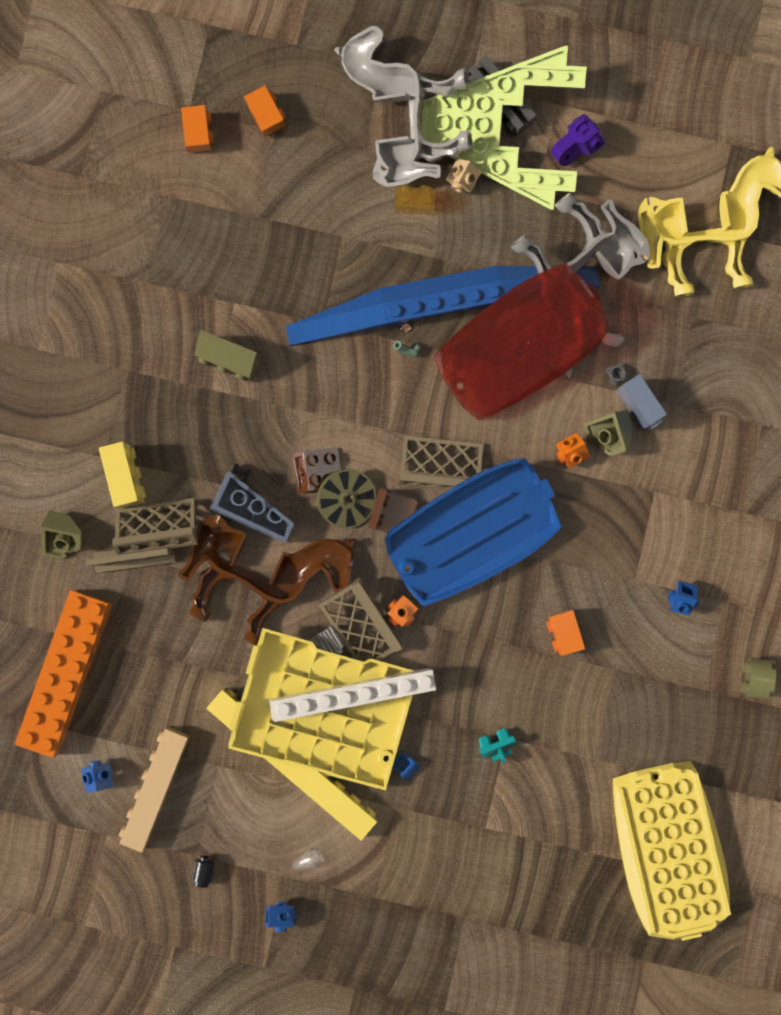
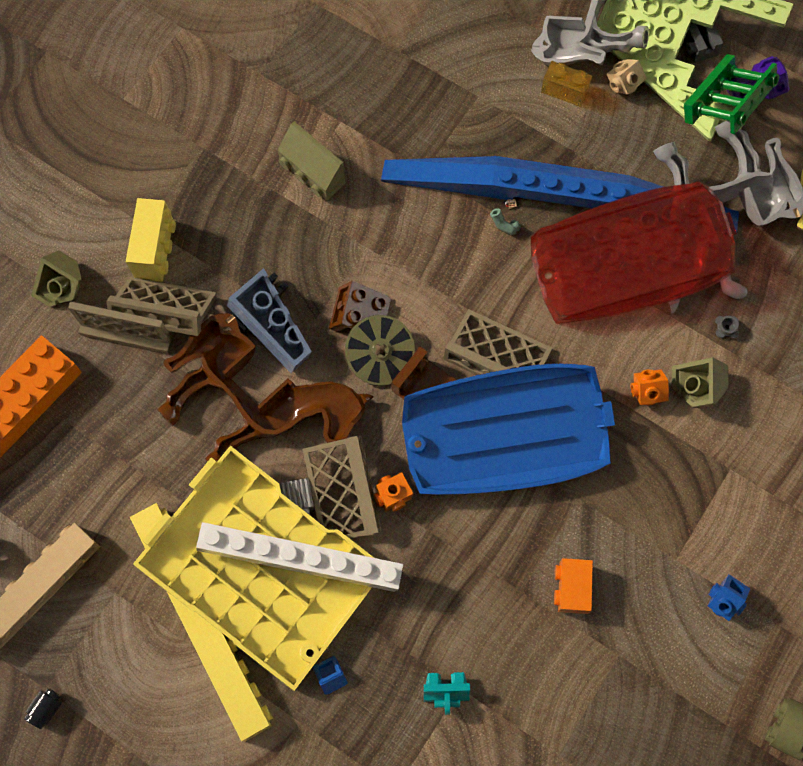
camera: 25 degrees right, 15 degrees down
clear cone [292,848,324,872] -> none
sand blue brick [616,374,667,430] -> none
none -> green fence [684,54,779,134]

